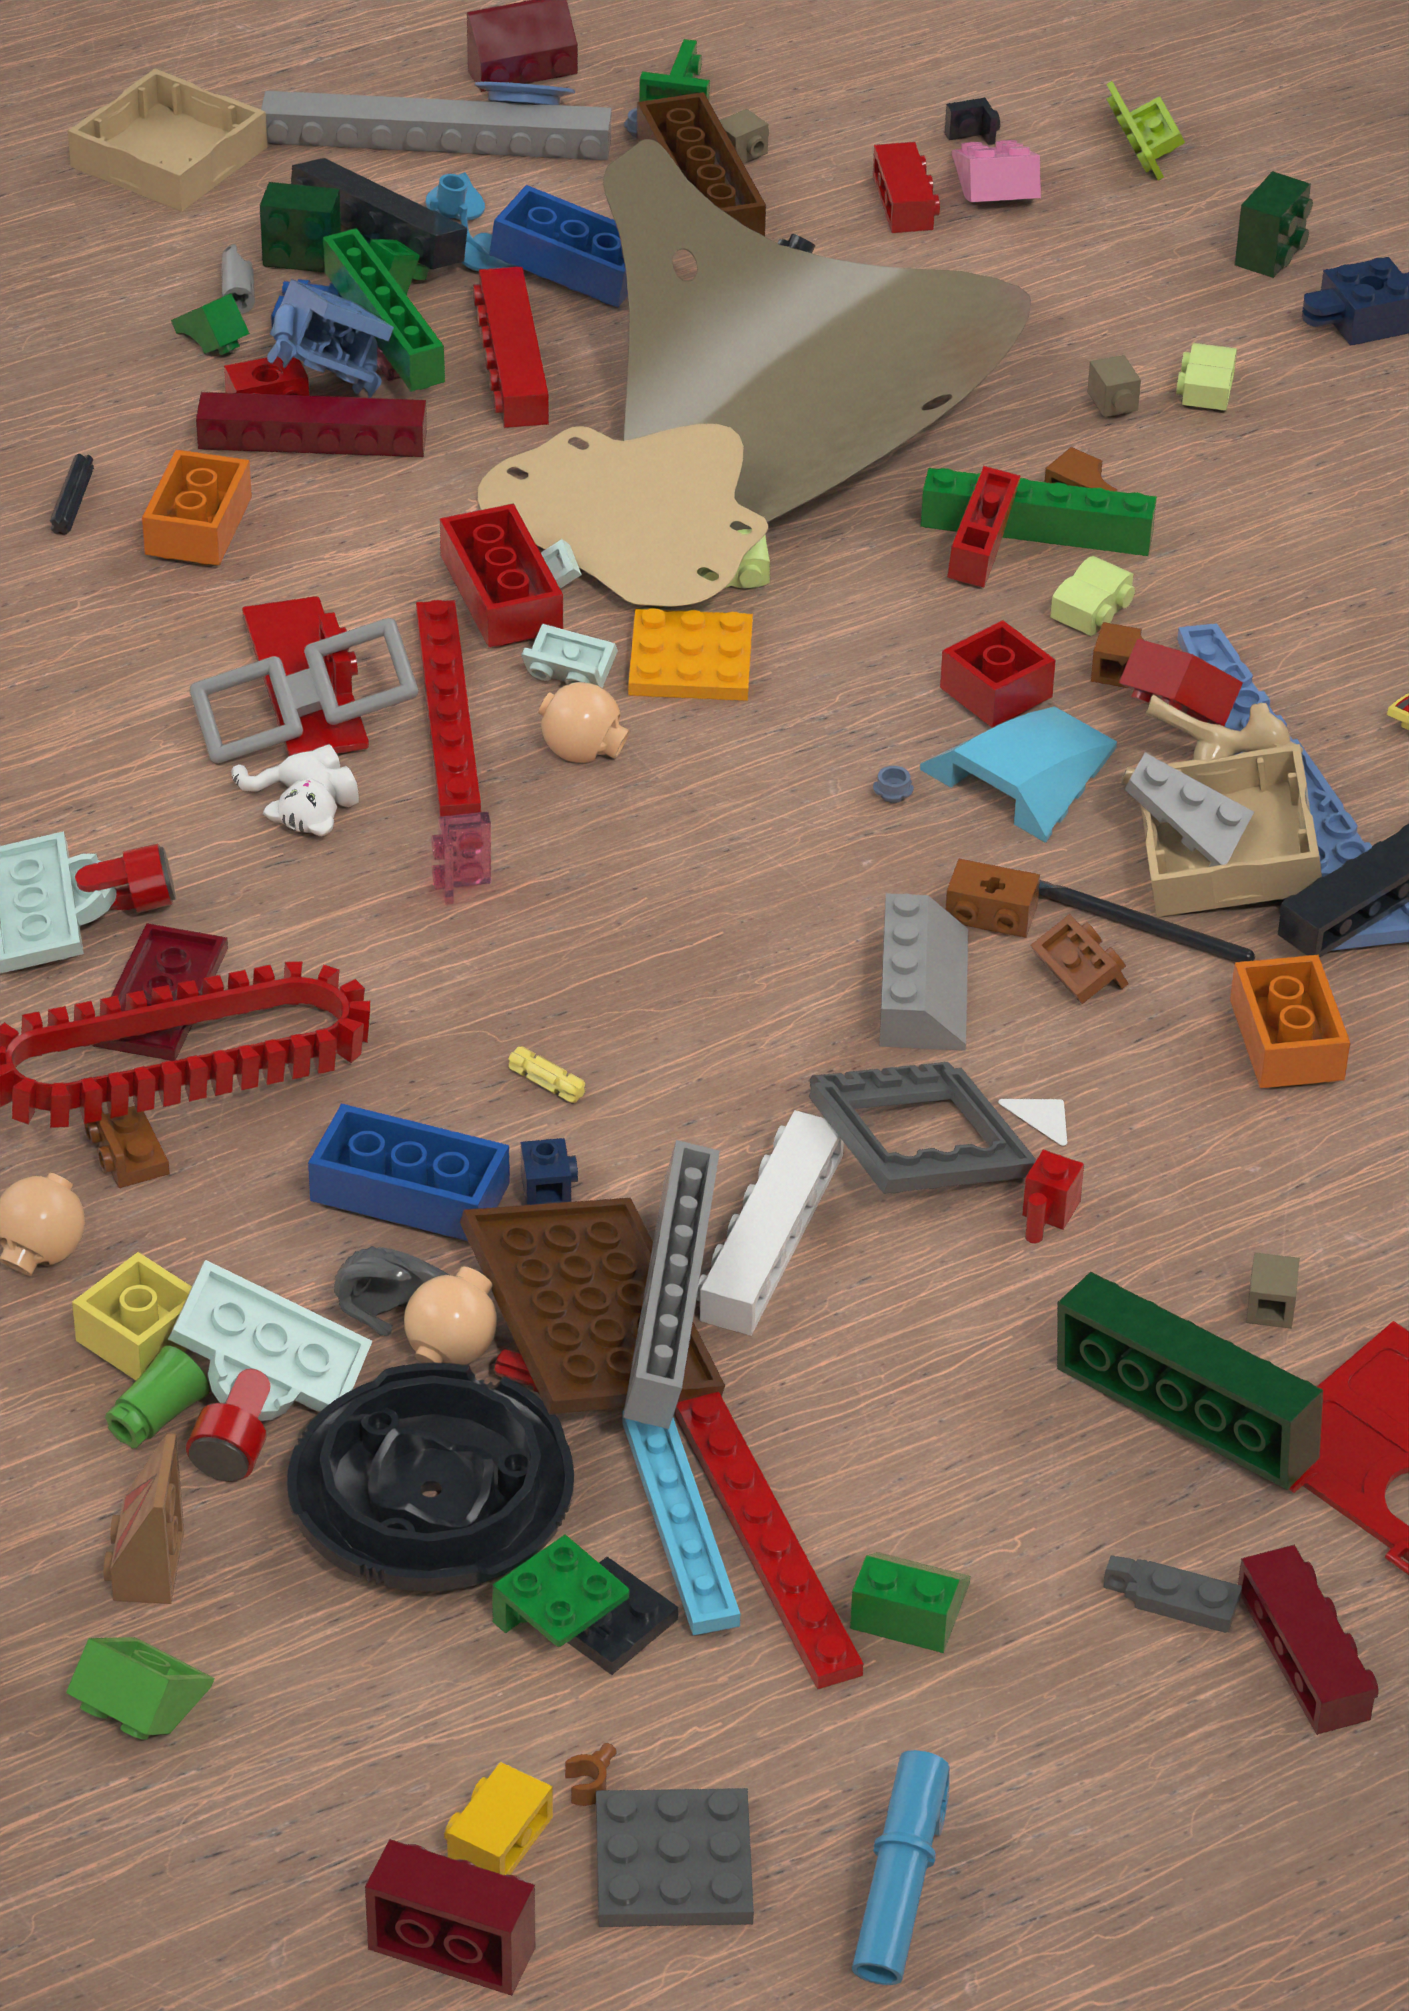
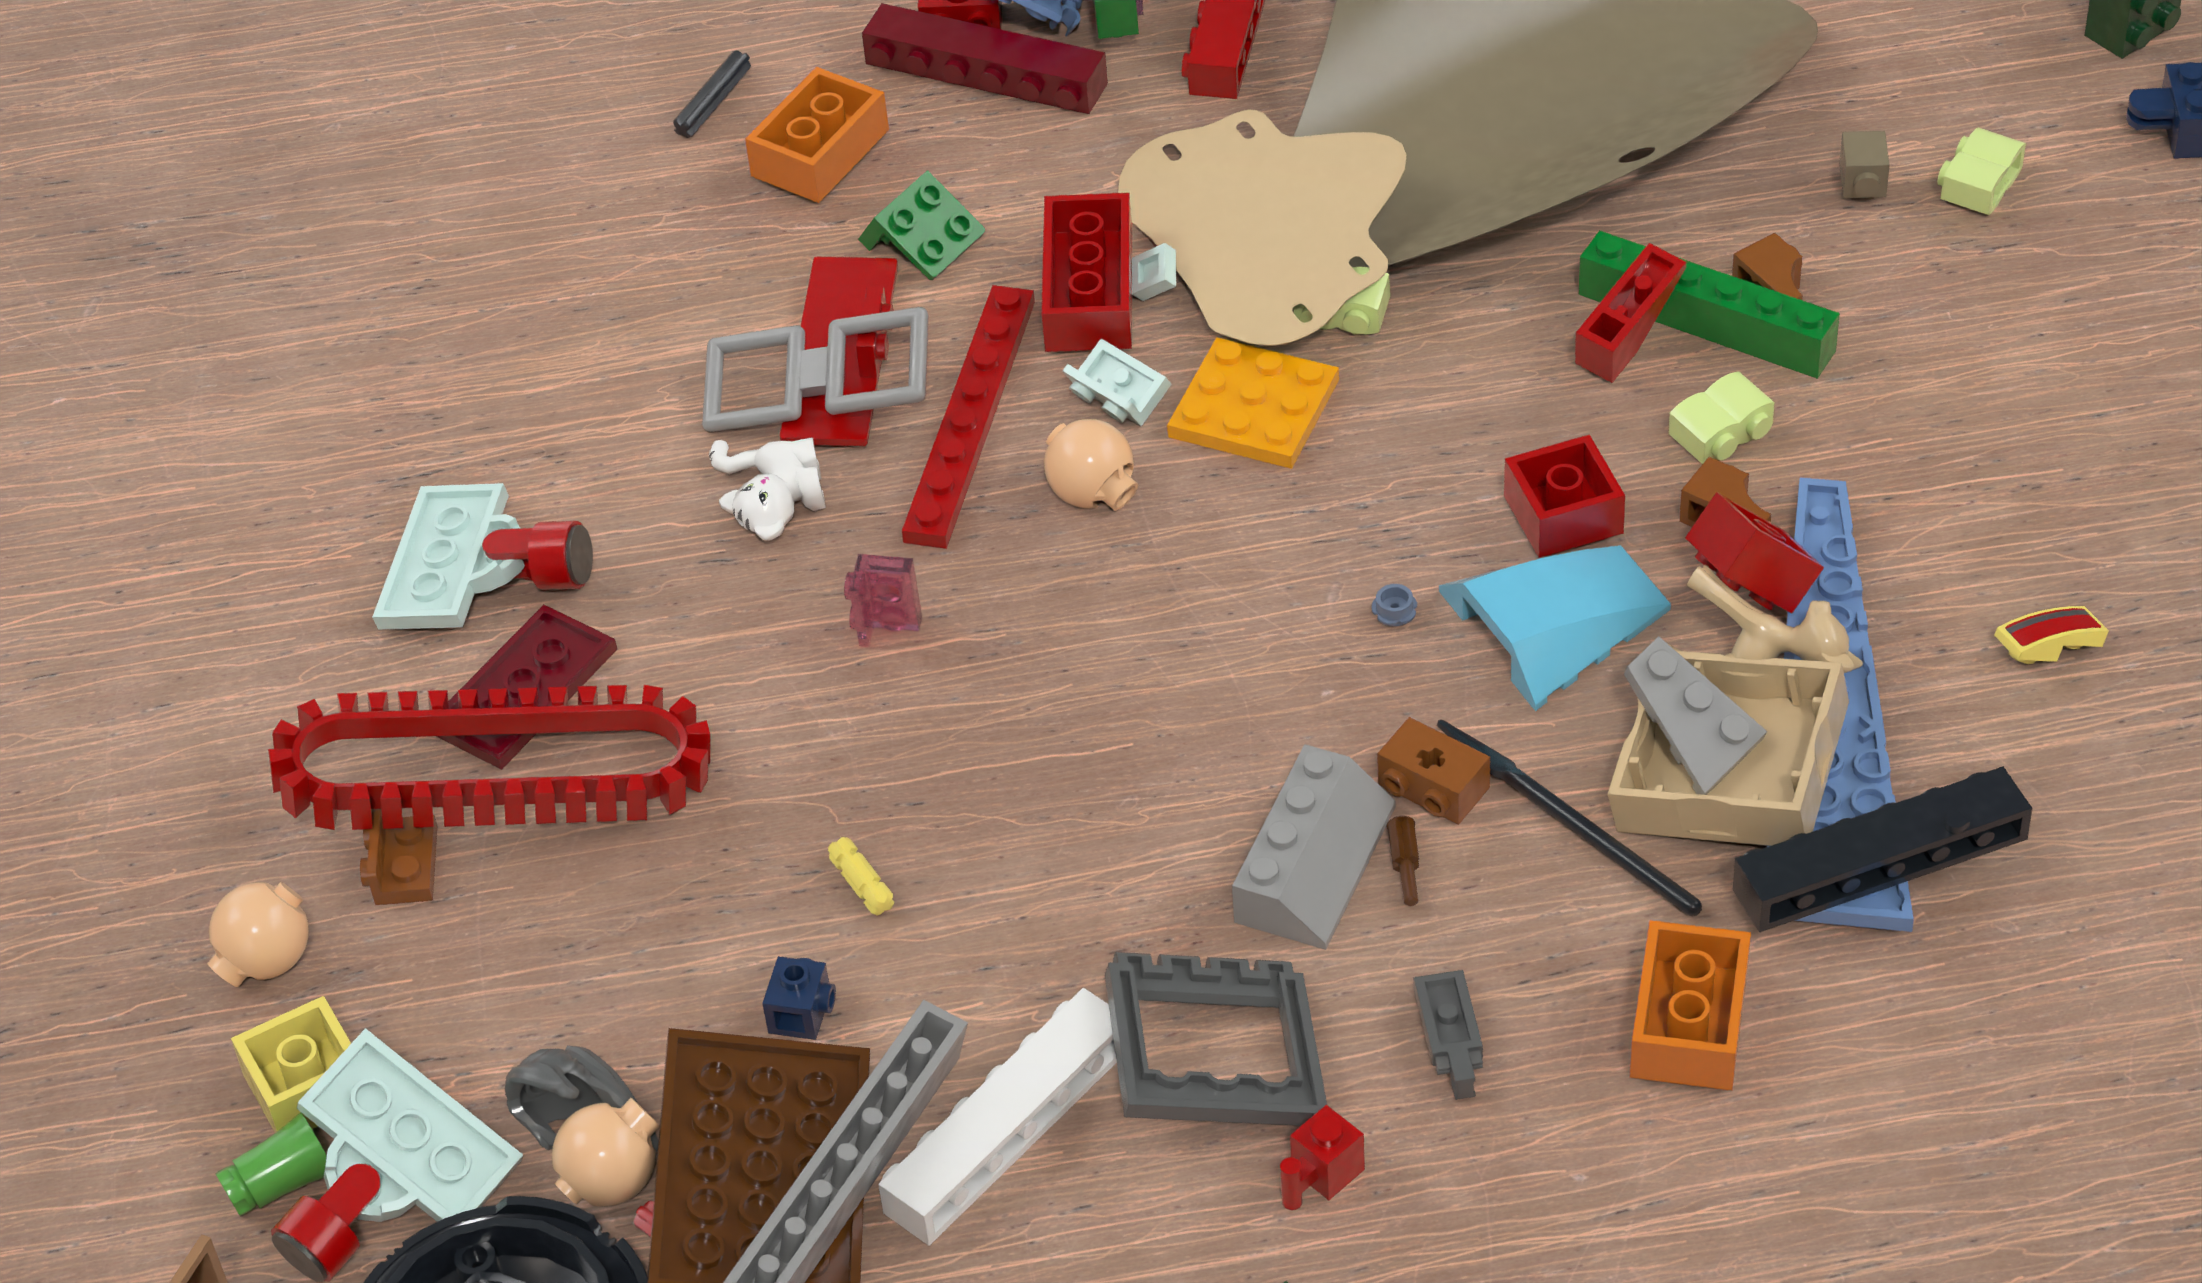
camera: 25 degrees right, 5 degrees up
blue brick [308,1103,510,1241] -> none
white sticker [998,1099,1067,1146] -> none
dark orange bracket [1030,914,1129,1004] -> none
none -> bracket [858,170,985,280]
none -> reddish brown axle [1386,816,1419,906]
none -> dark grey hinge [1413,970,1483,1100]

